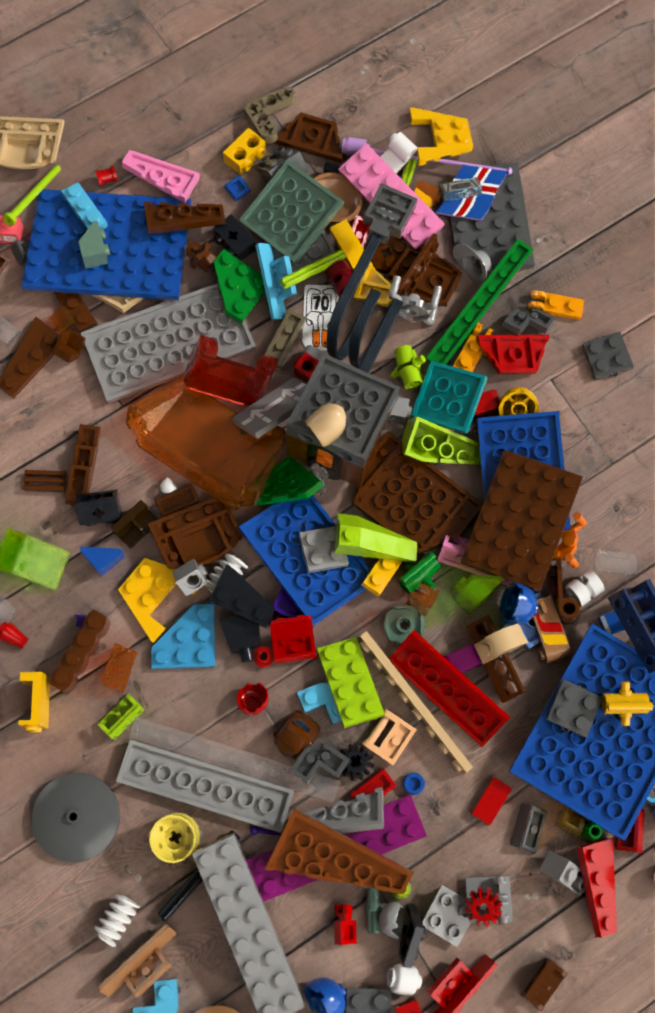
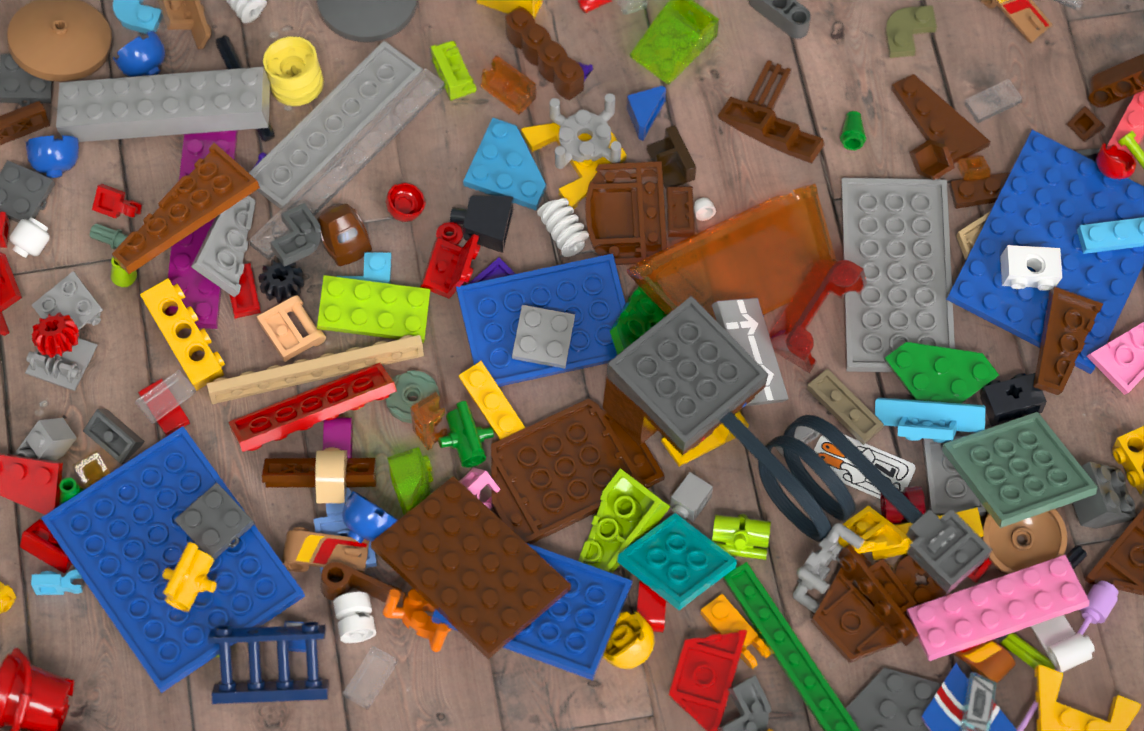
camera: 115 degrees right, 10 degrees down
black brick [75,489,122,526] -> none
sand green slope [78,221,110,269] -> none
light grey brick [172,559,208,597] -> none
reddish brown hips [185,241,217,272] -> none
black wing [209,563,275,628] -> none
blue tile [224,175,251,202] -> none
lime axle [280,250,346,289] -> none
red brick [293,352,319,383] -> none
tan piece [305,403,346,447] -> none
lime wedge [334,513,417,563] -> none
light grey hair [379,902,404,940] -> none
black wing [399,904,426,968] -> none
blue tile [403,773,425,795] -> none
light grey piece [453,243,493,284] -> none
none -> blue cylinder [113,31,166,77]
none -> clear tile [135,370,196,424]
none -> yellow brick [140,278,225,391]
none -> light grey plate [549,93,621,169]
none -> green cone [840,111,866,150]
none -> white brick [1000,245,1062,291]
none -> red hair [1096,143,1136,179]

